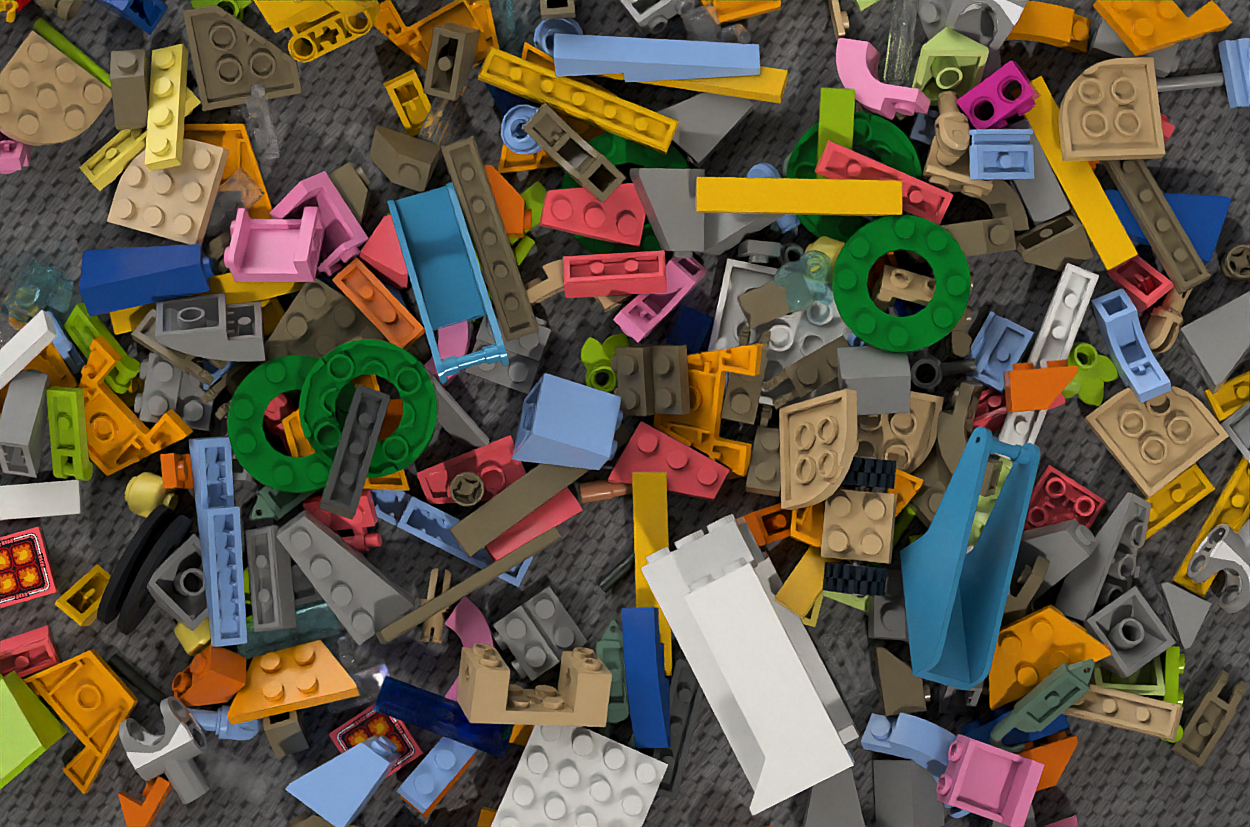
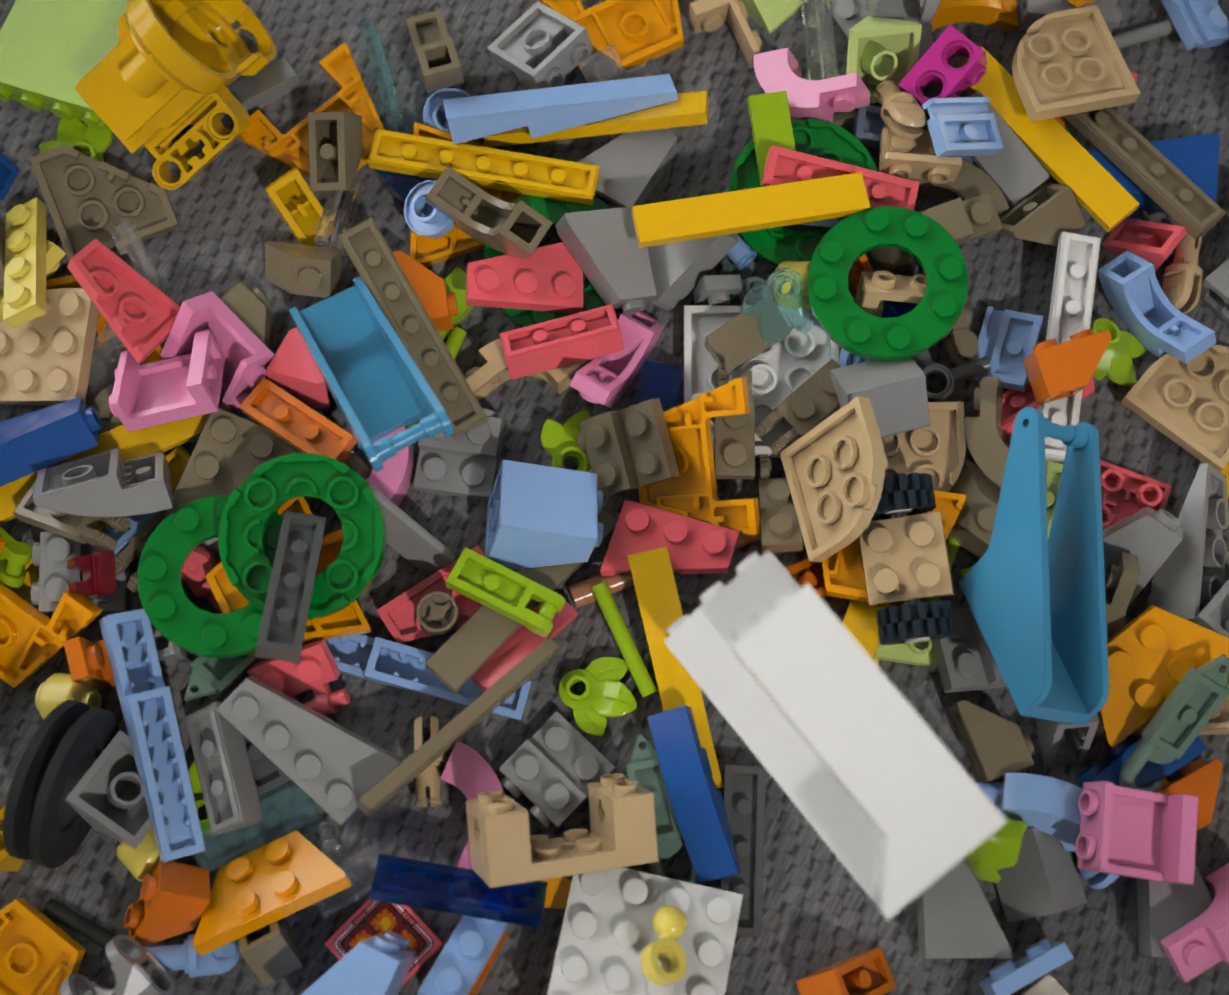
camera: 10 degrees left, 10 degrees down
none -> coral wing [67,238,180,364]
none -> dark red tile [67,551,117,599]
none -> lime plate [446,547,566,637]
none -> lime plate [558,657,637,737]
none -> lime bar [591,581,657,698]
none -> light yellow plate [641,905,687,986]
none -> lime hair [965,817,1028,883]

